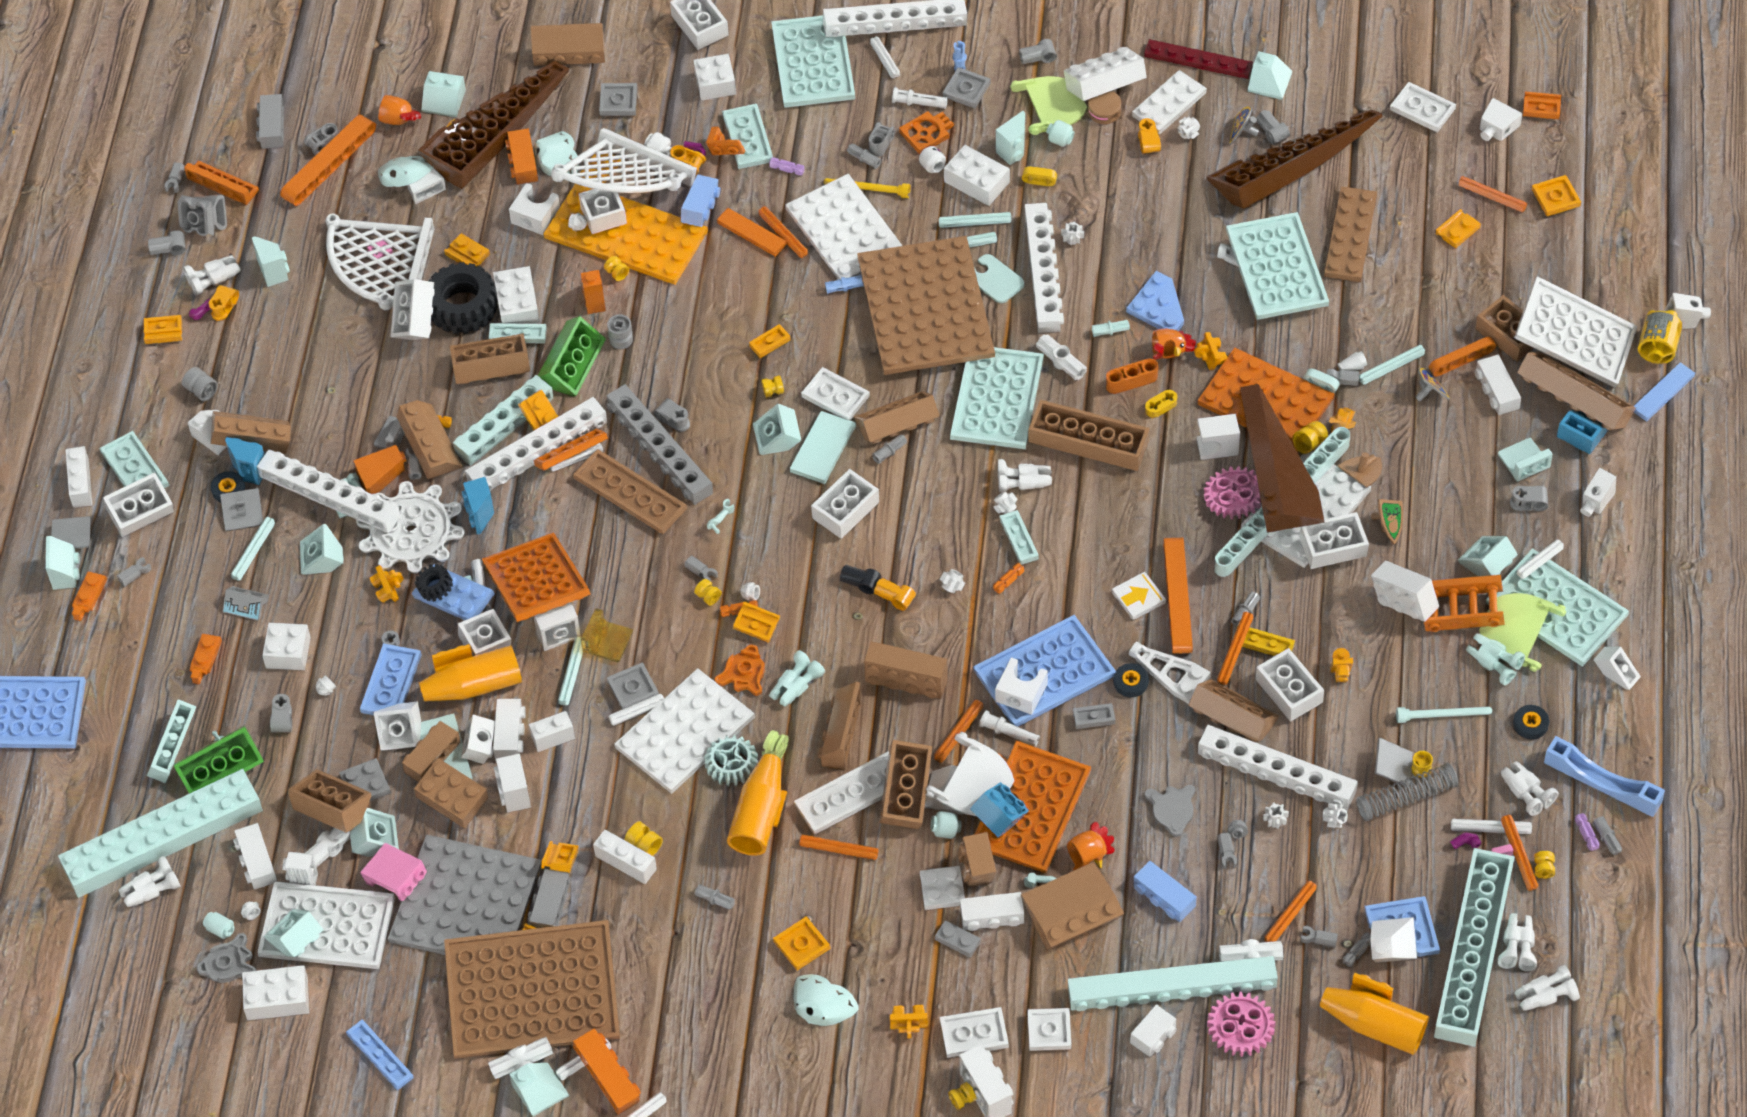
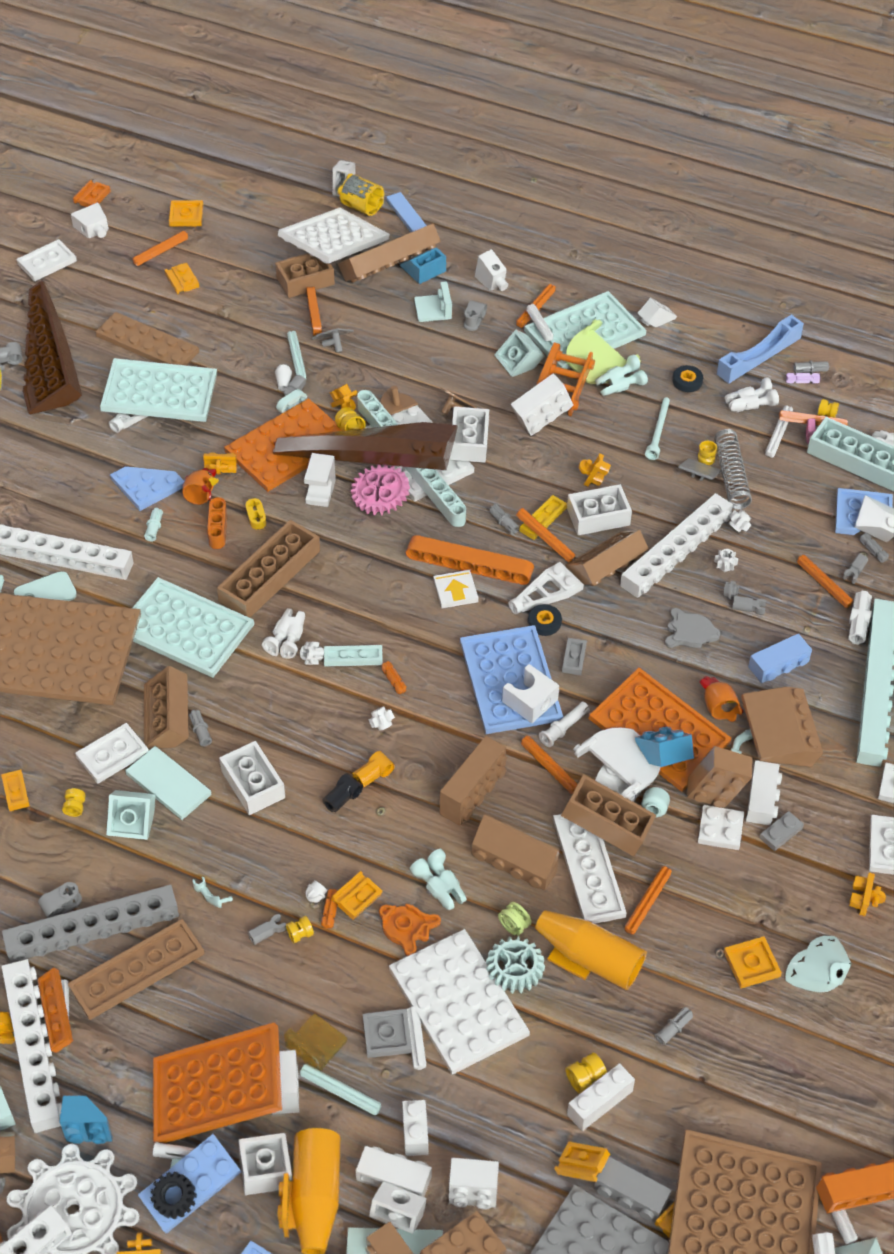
camera: 75 degrees left, 5 degrees down
white piece [1036,334,1087,381] -> none
white gear [1061,222,1084,245] -> none
magenta arm [1450,832,1481,850] -> none
white brick [1475,354,1521,415] -> none
none -> orange axle [516,284,556,328]

